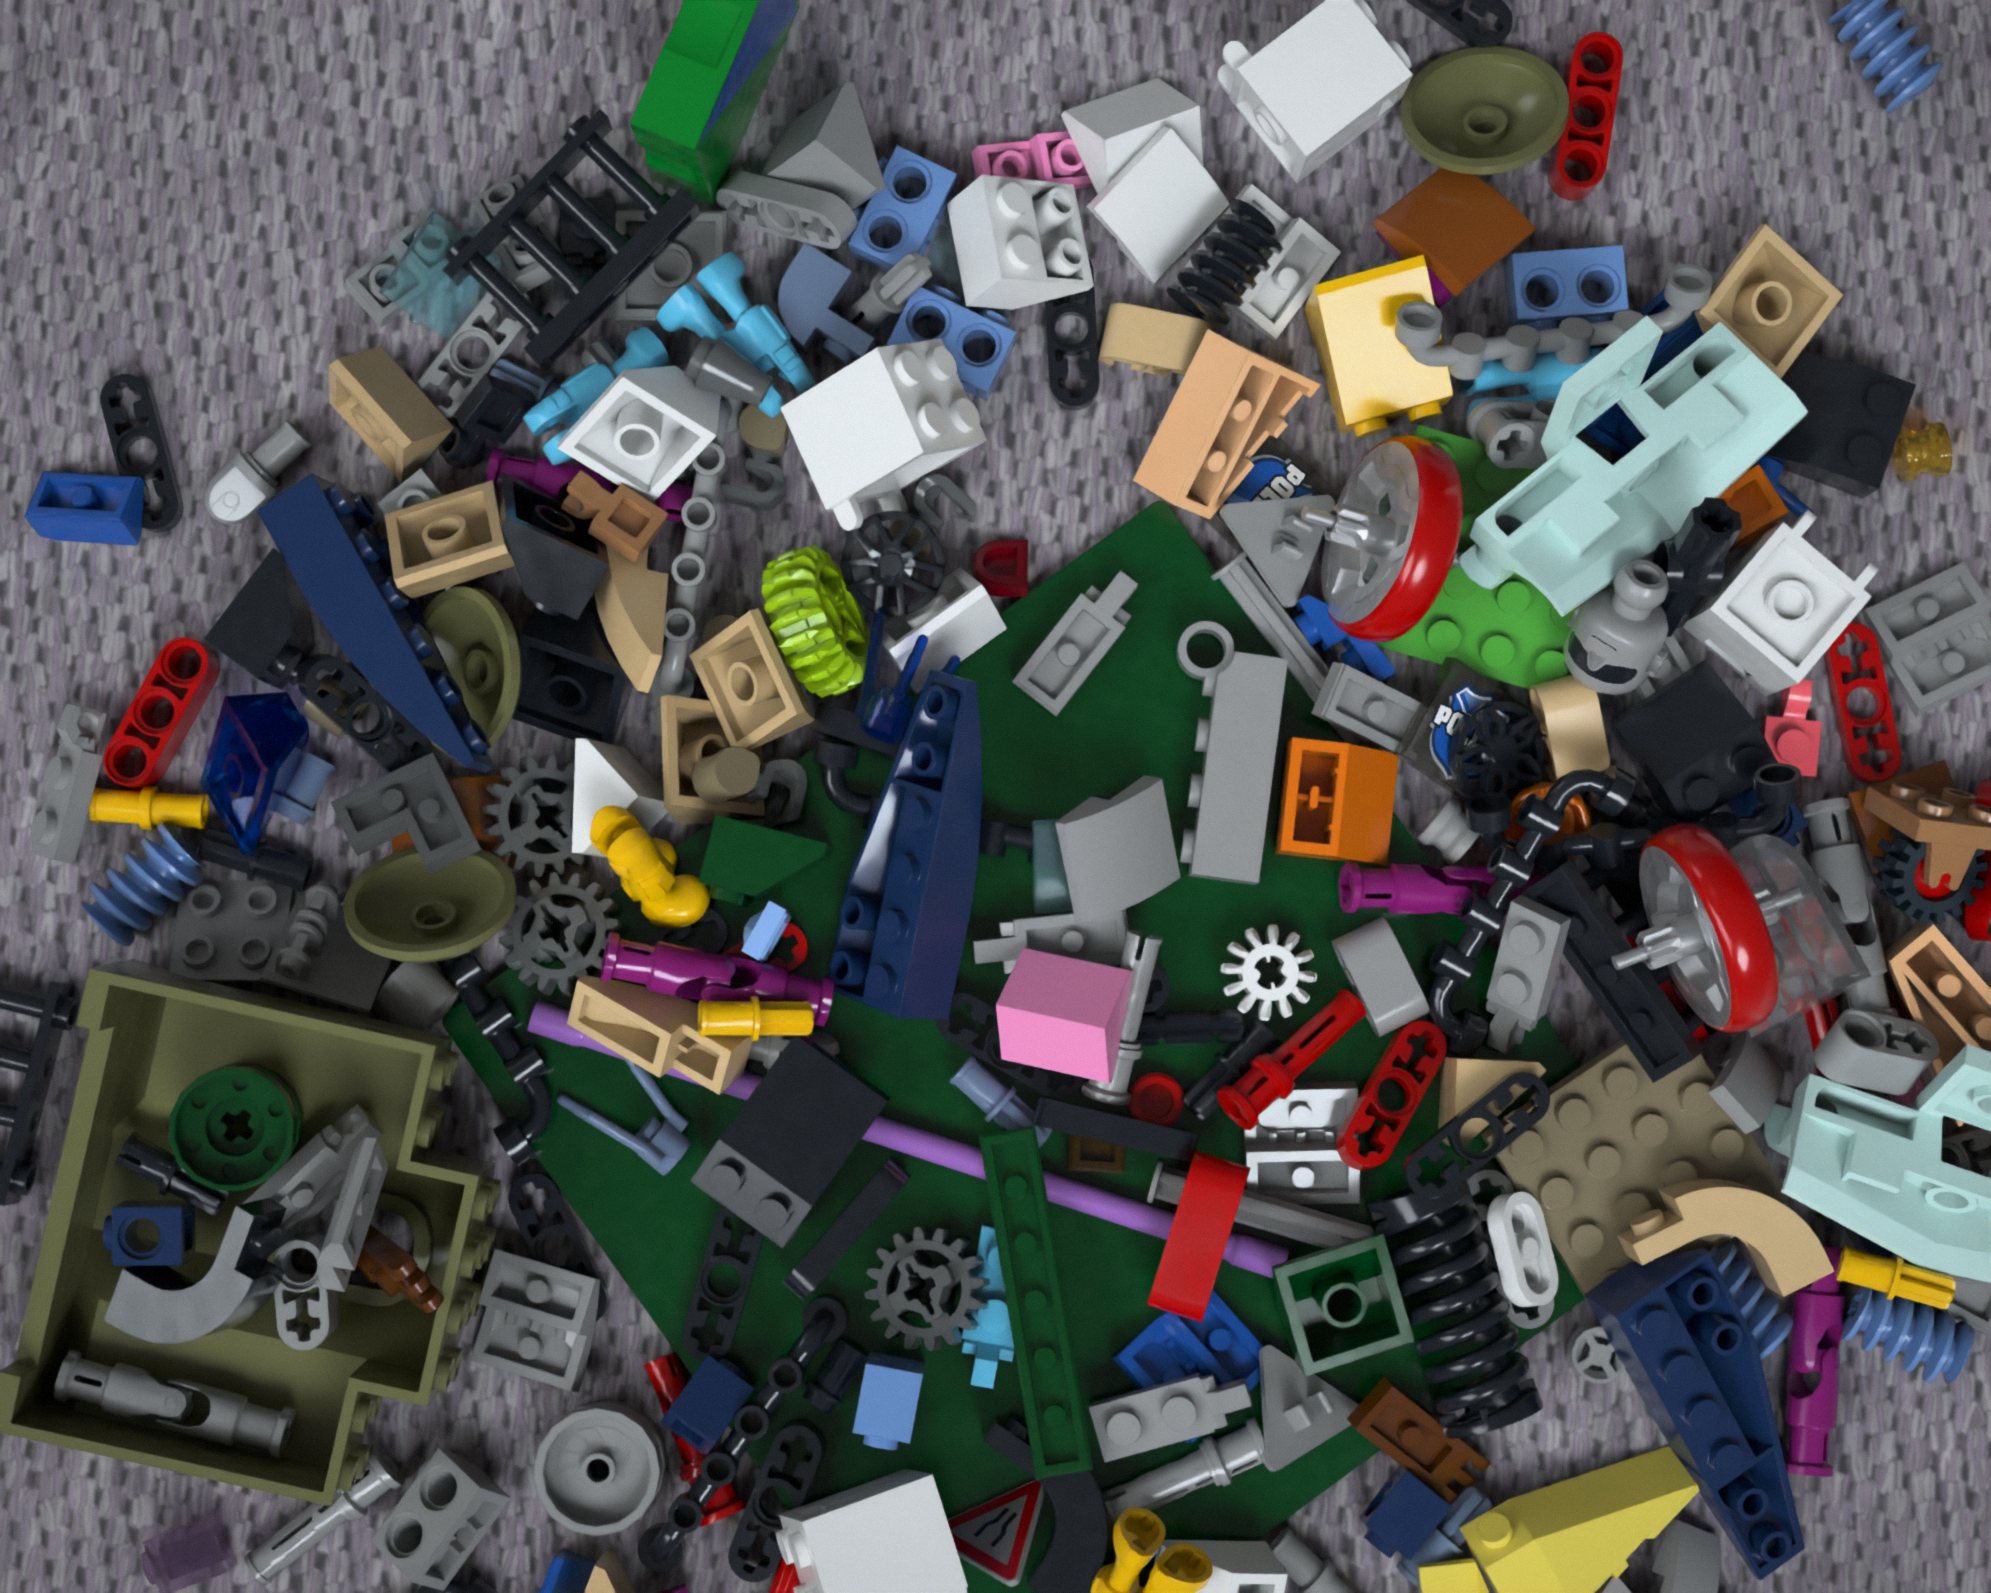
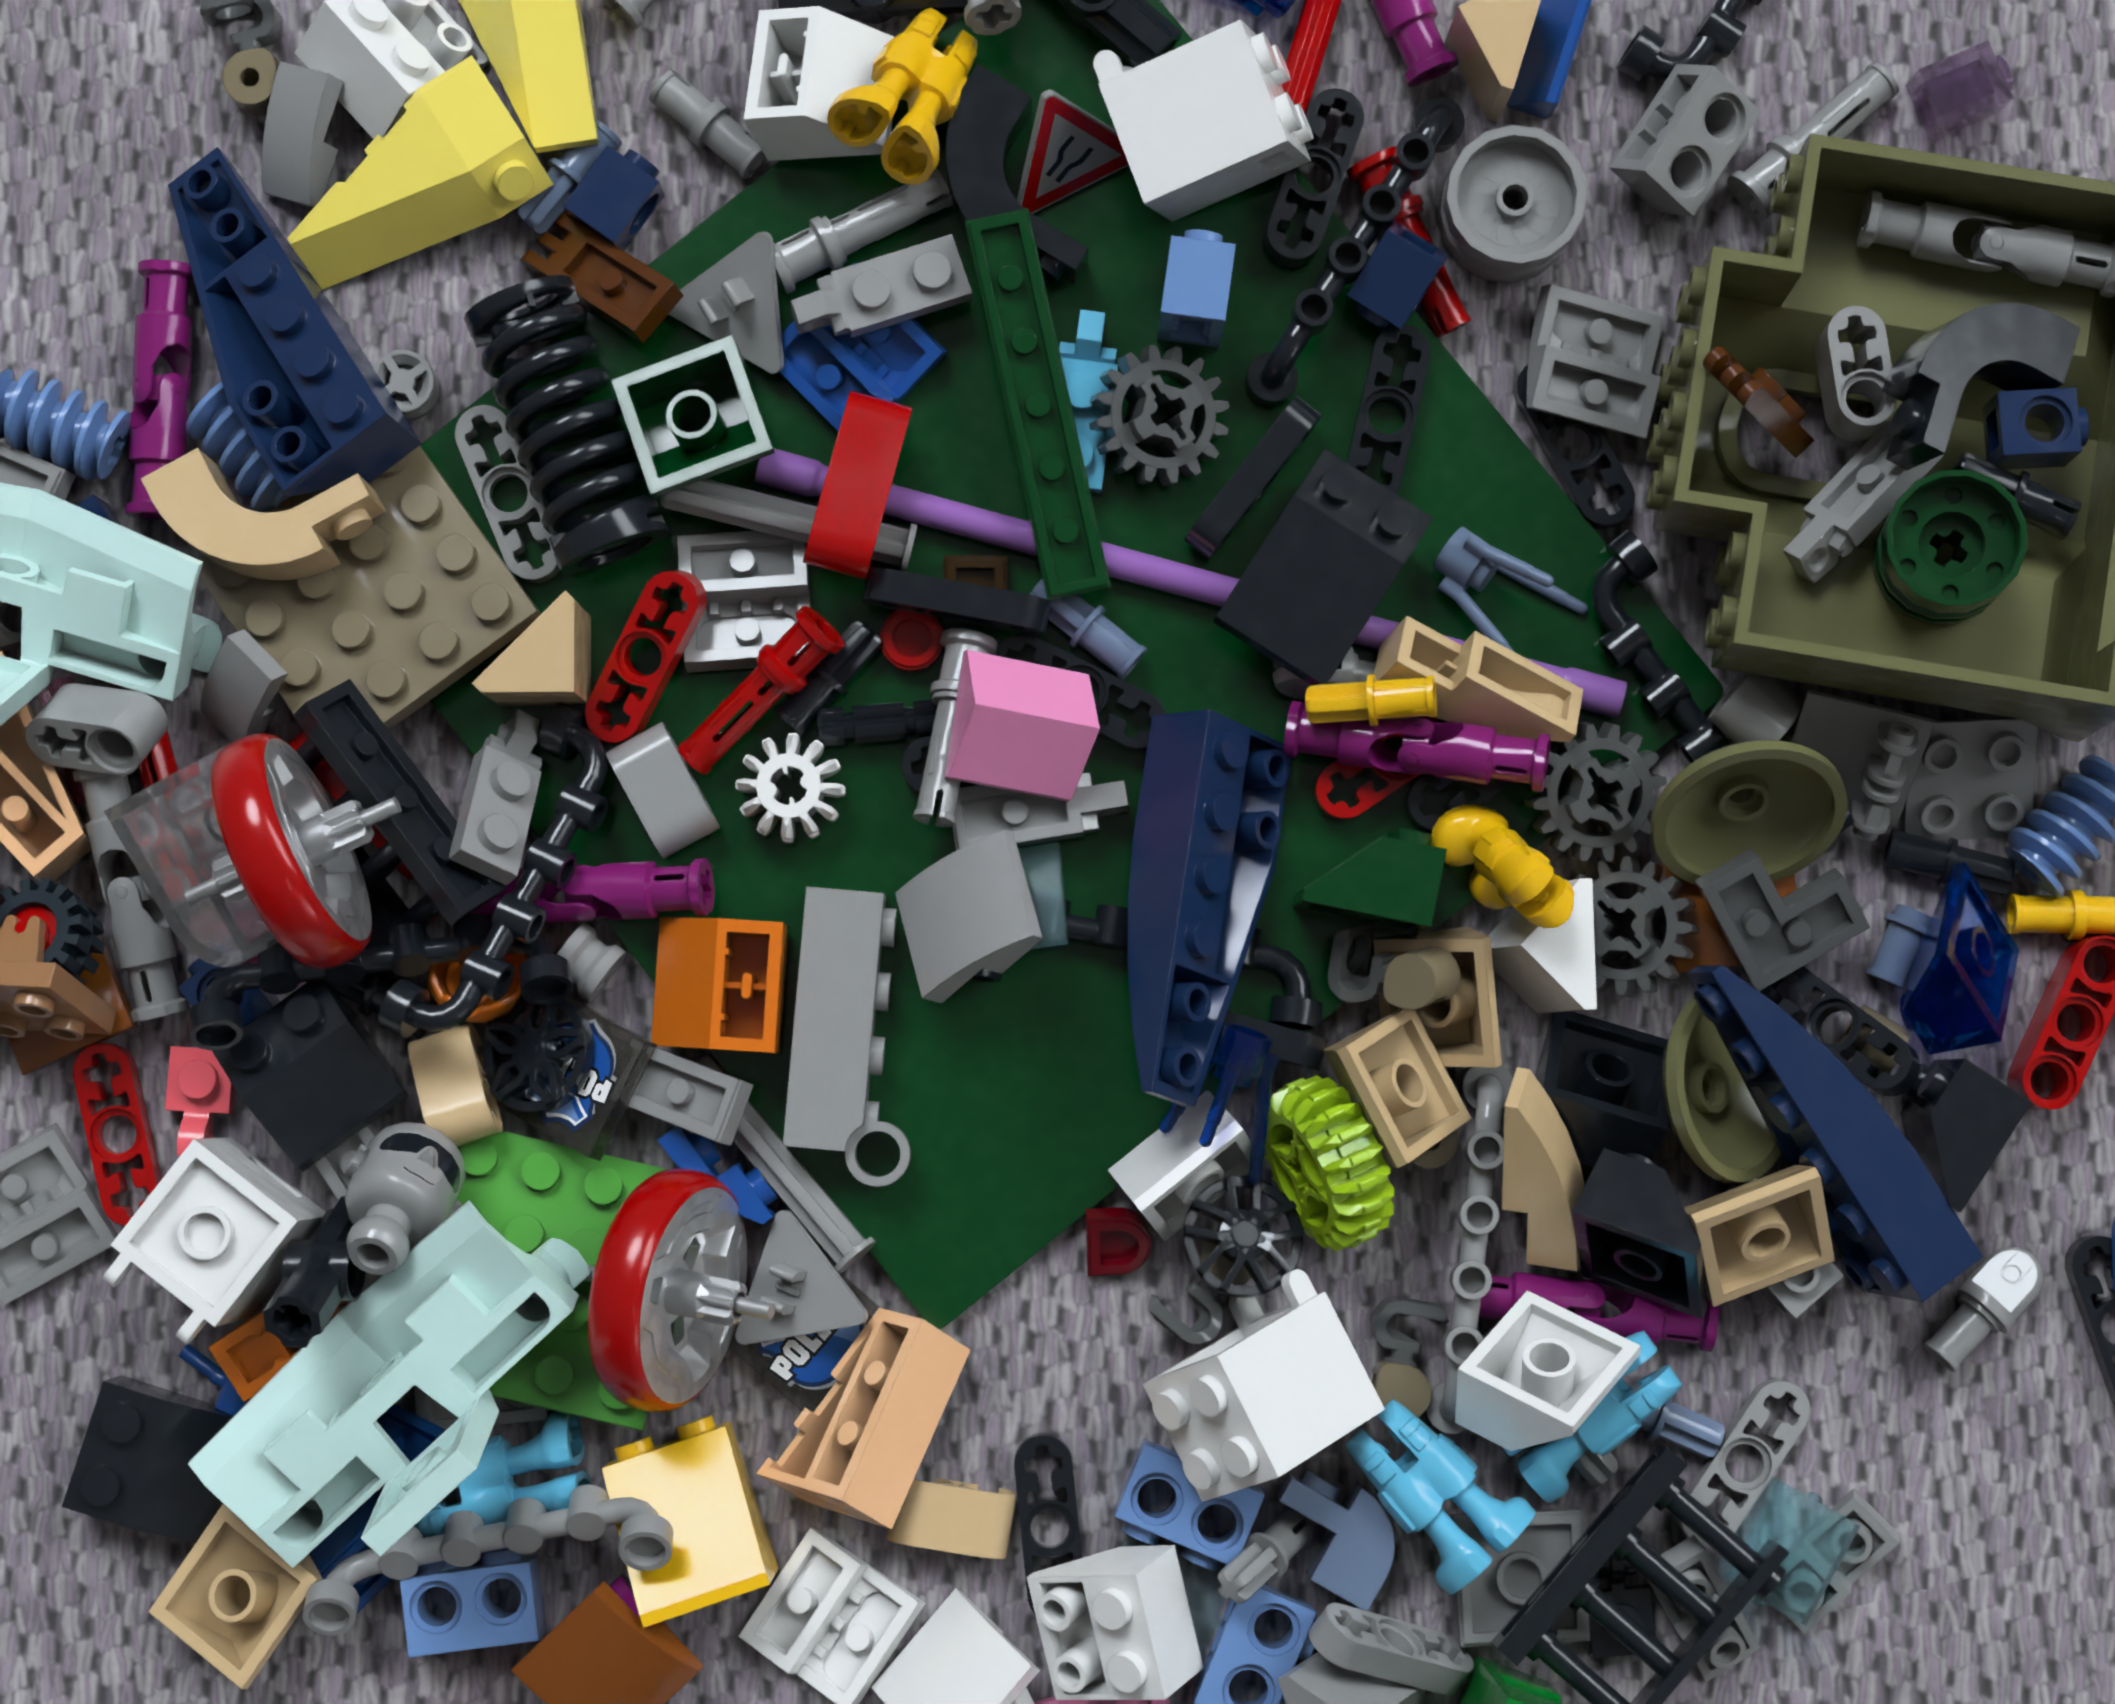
camera: 175 degrees right, 0 degrees up
light grey slope [317,1137,389,1292] -> none
tan slope [328,346,454,483] -> none
black plate [438,373,536,469] -> none
medium nougat plate [561,470,669,563] -> none
dark grey cone [685,335,774,408] -> none
light blue tile [741,901,791,962] -> none
black pin [802,1338,868,1415] -> none
light grey hinge [1012,570,1138,717] -> none
black piece [1166,199,1284,325] -> none
black beam [1403,1072,1550,1199] -> none
light grey piece [1467,398,1578,469] -> none
white plate [1487,1192,1558,1307] -> none
yellow axle [1835,1244,1956,1309] -> none
clear yellow wheel [1892,421,1952,483] -> none

